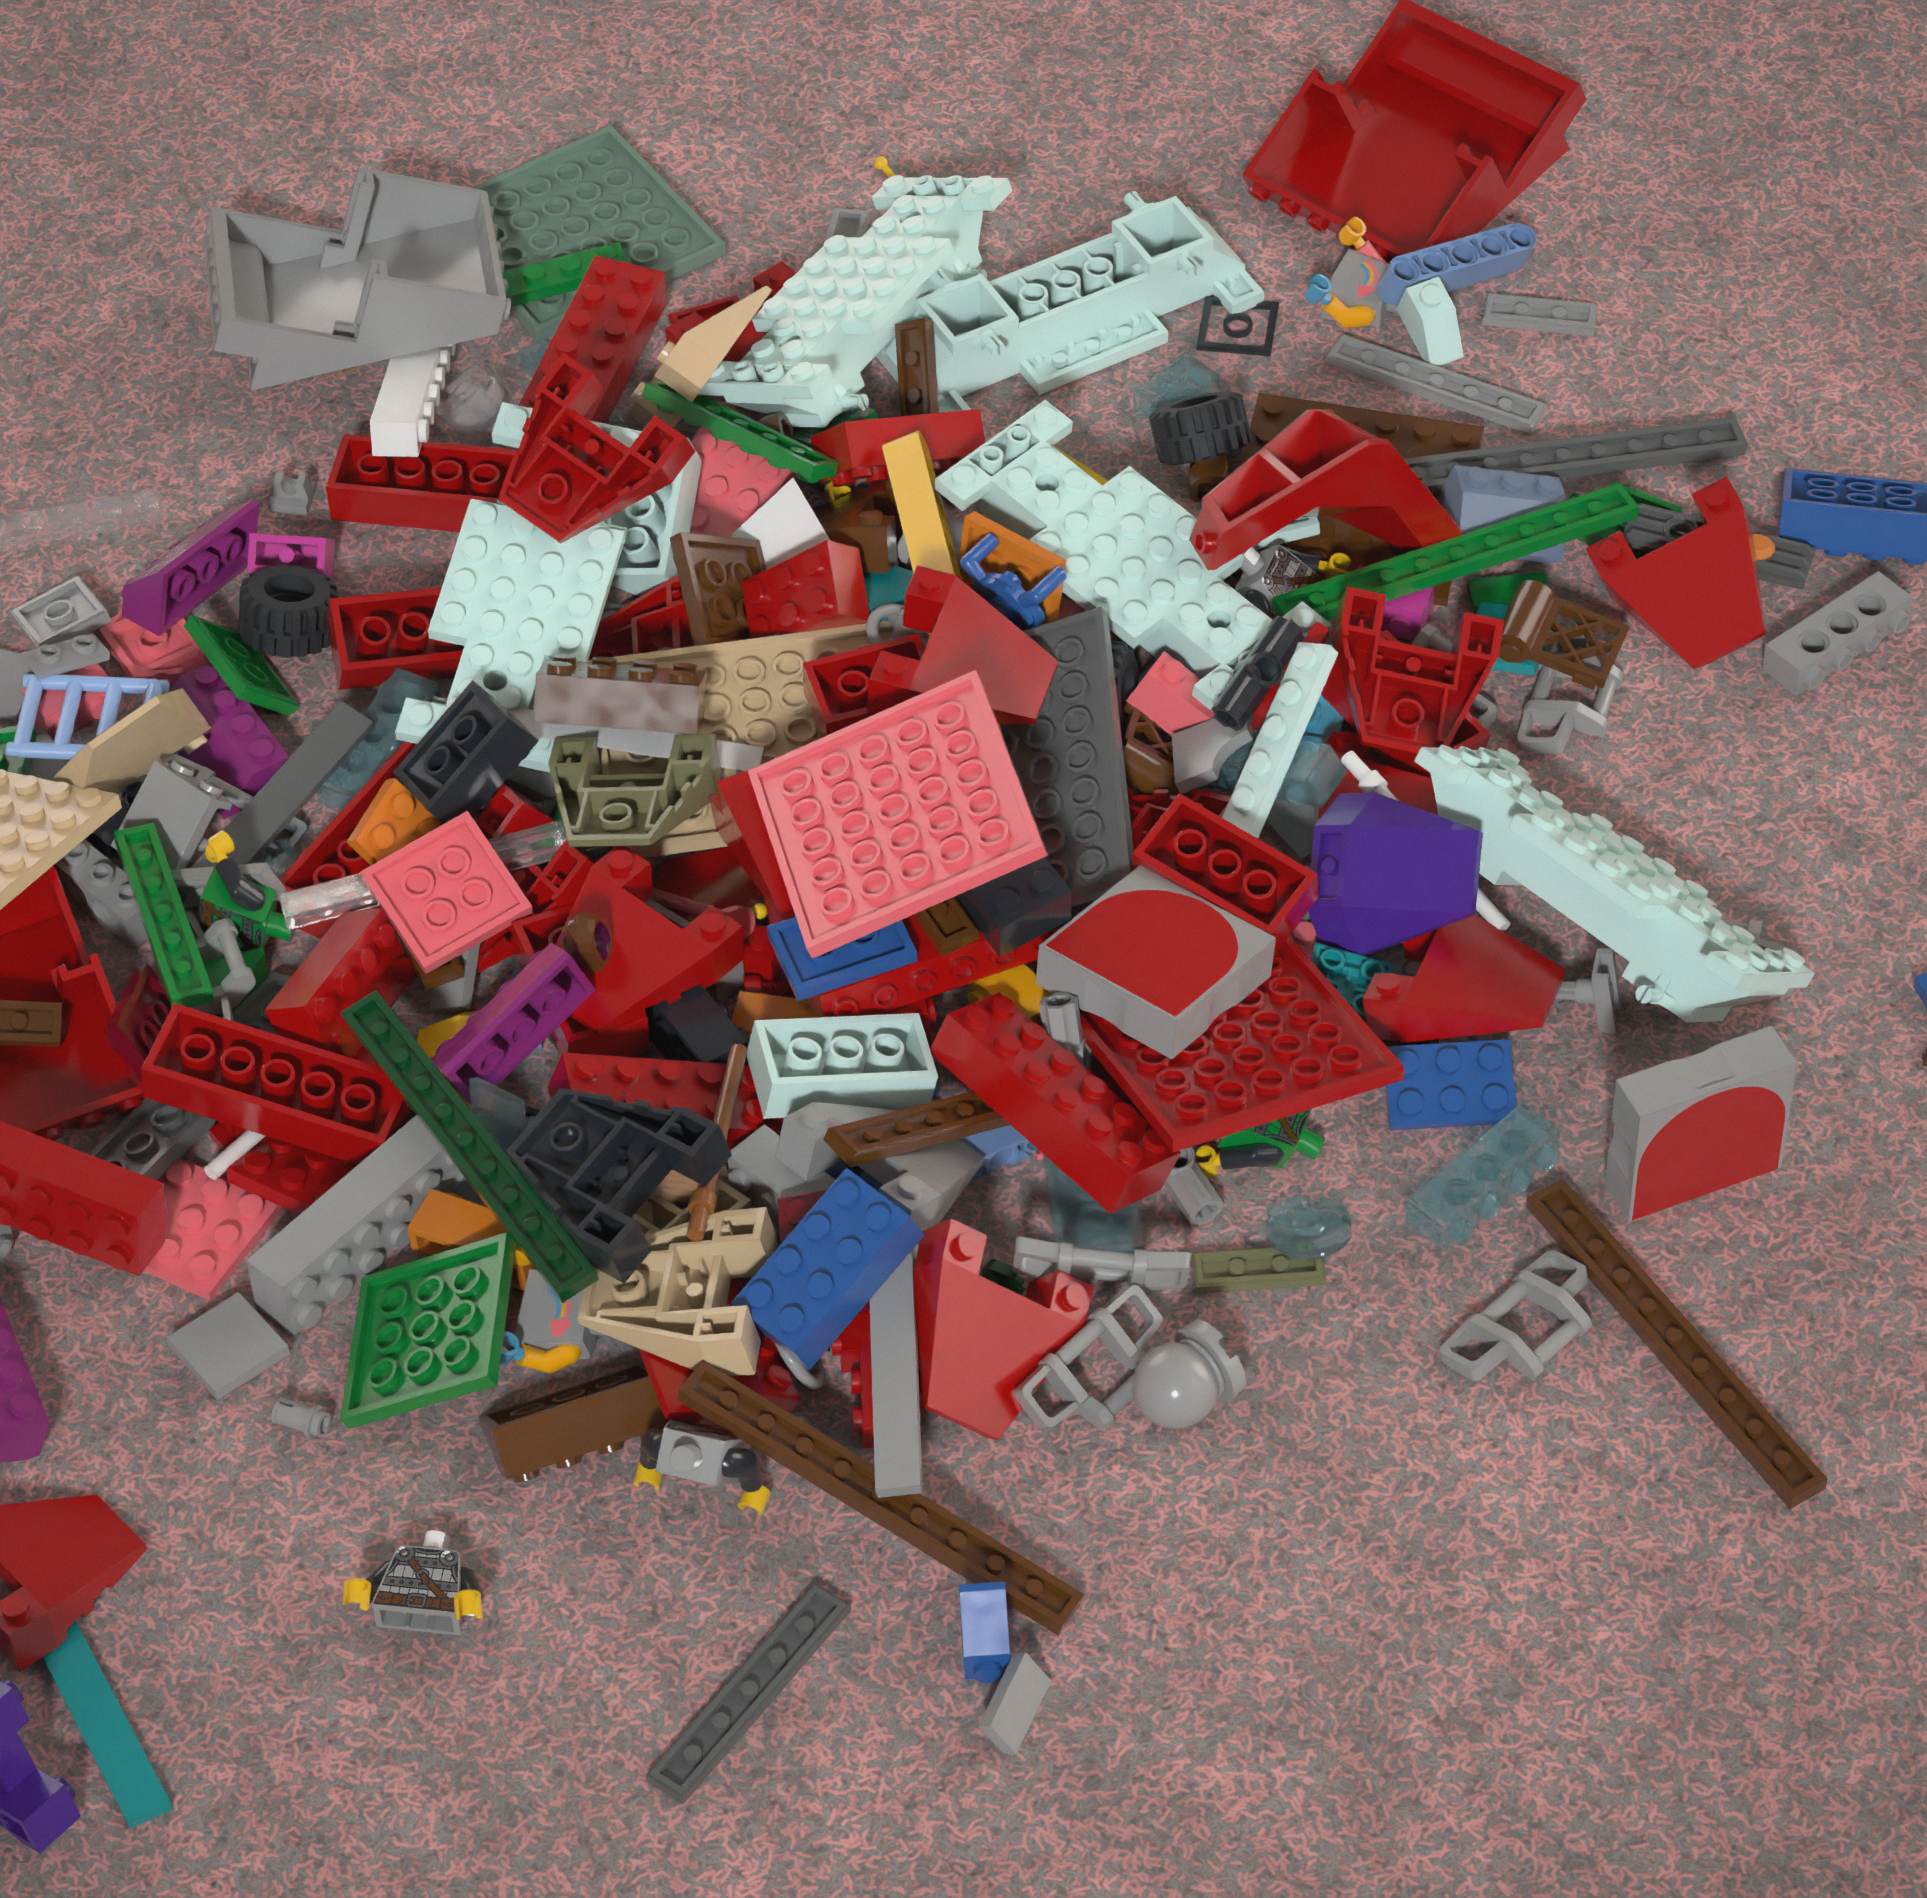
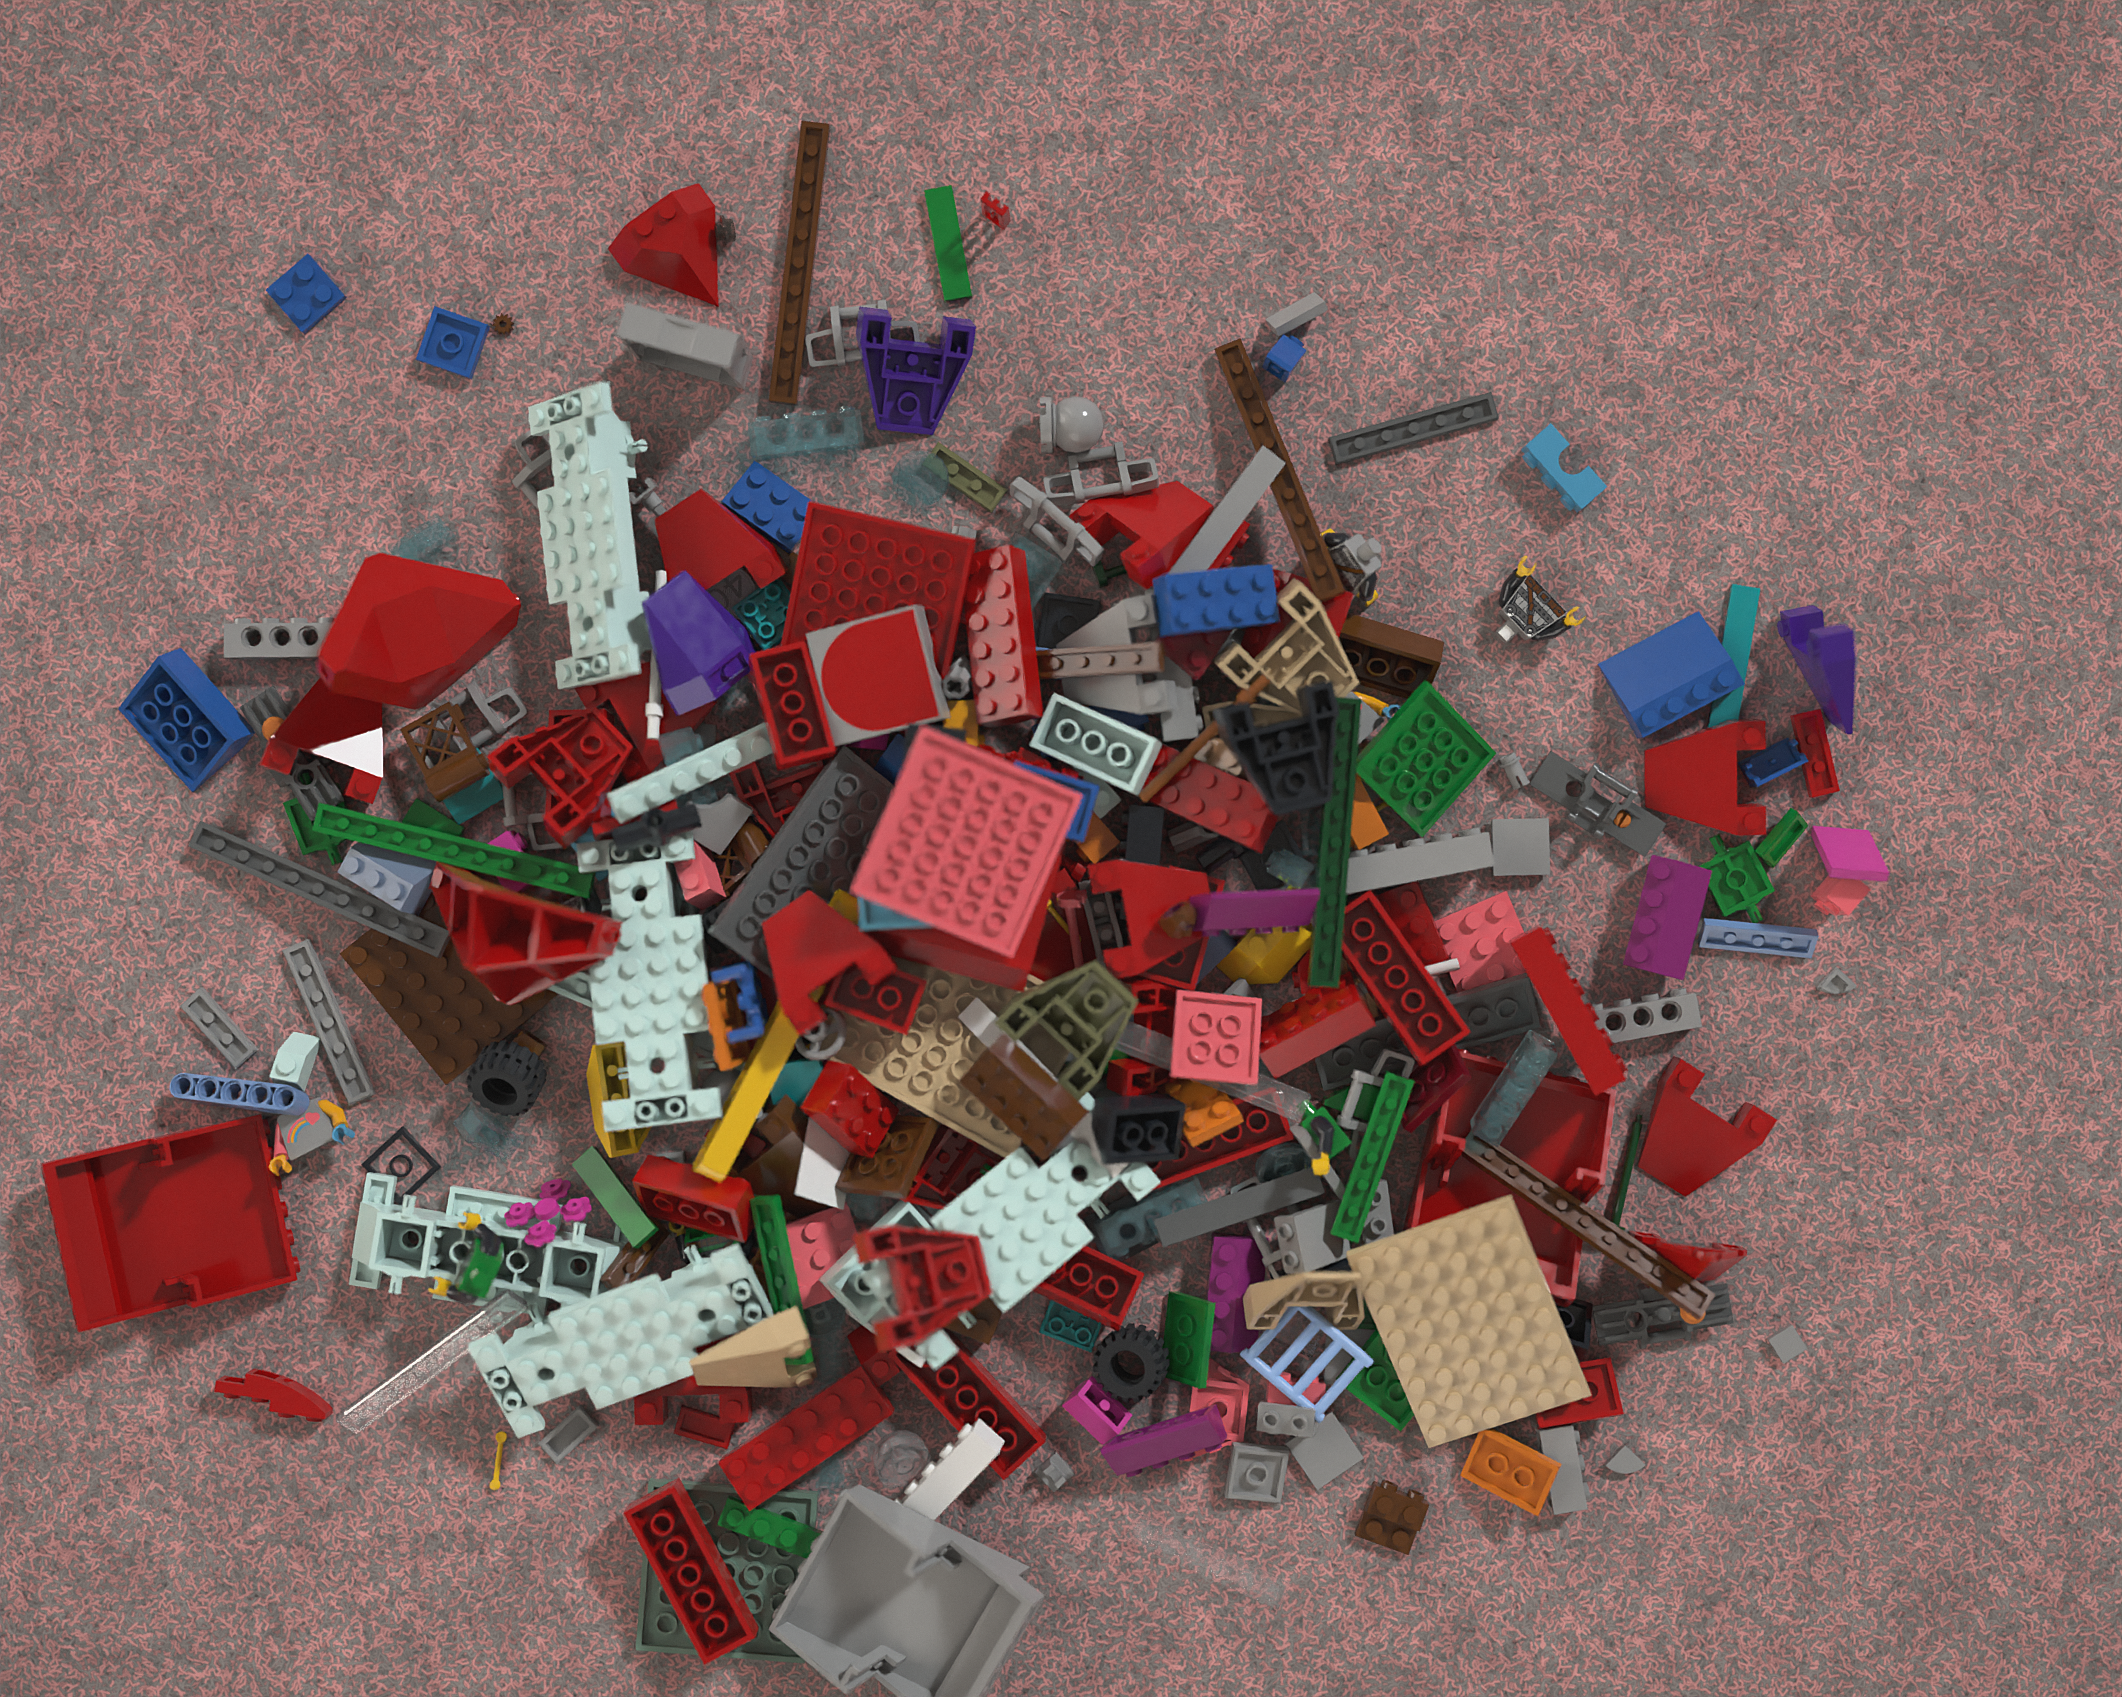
camera: 145 degrees left, 40 degrees up
none -> red slope [214,1368,333,1422]
none -> red panel [317,553,521,710]
none -> clear tile [336,1288,528,1434]
none -> clear light blue slope [389,516,457,563]
none -> torso [429,1212,503,1306]
none -> dark pink plant [504,1178,592,1247]
none -> green tile [572,1145,659,1249]
none -> red wedge [608,183,719,307]
none -> red brick [623,1477,759,1665]
none -> clear smoke plate [714,215,736,247]
none -> dark purple wedge [856,306,976,435]
none -> green tile [924,185,972,302]
none -> red tile [980,191,1011,230]
none -> black tile [1037,592,1101,649]
none -> clear light blue brick [1470,1030,1558,1148]
none -> dark azure arch [1521,423,1607,513]
none -> dark grey piece [1529,751,1666,857]
none -> blue slope [1598,611,1745,739]

